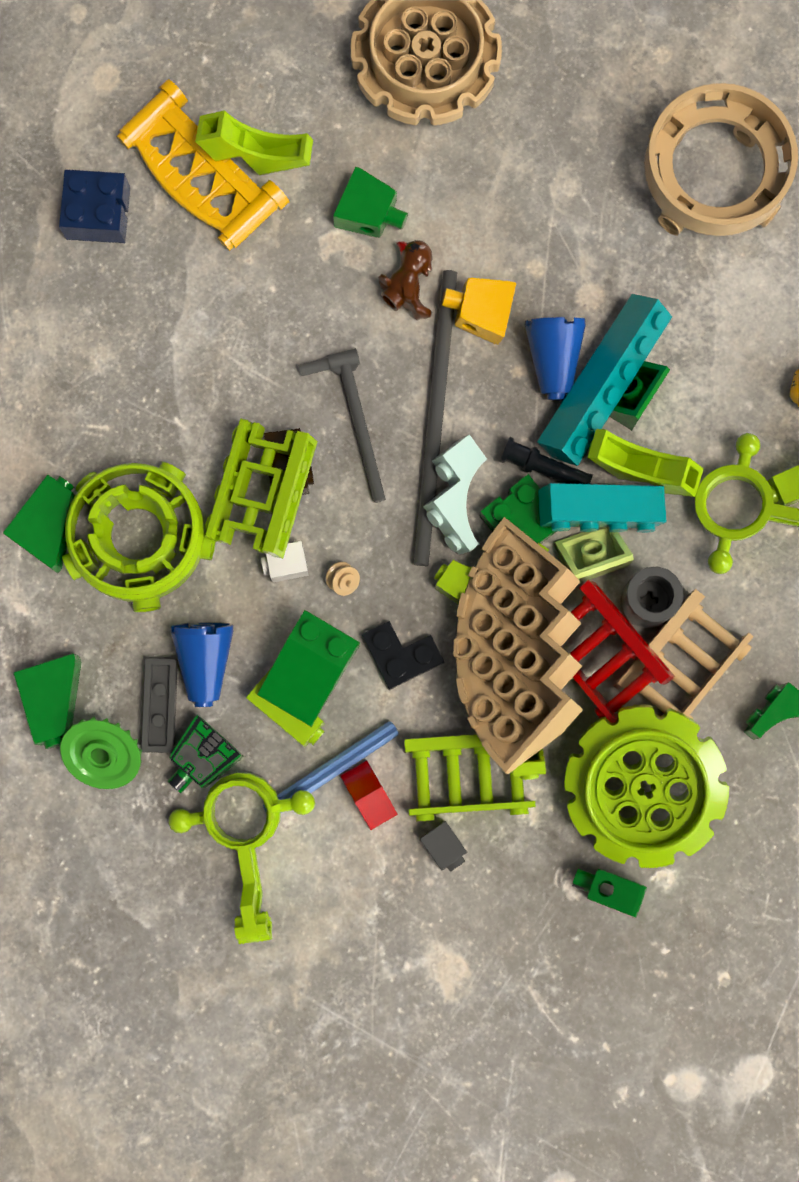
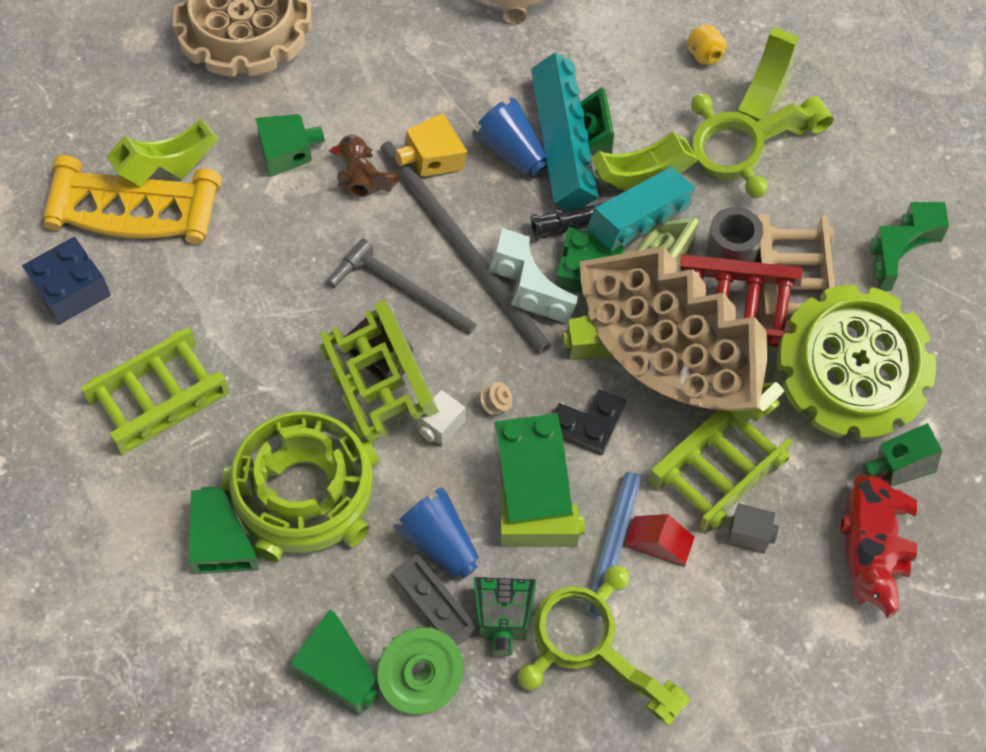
camera: 40 degrees left, 20 degrees down
none -> lime fence [81,327,230,456]
none -> red animal [840,476,917,619]

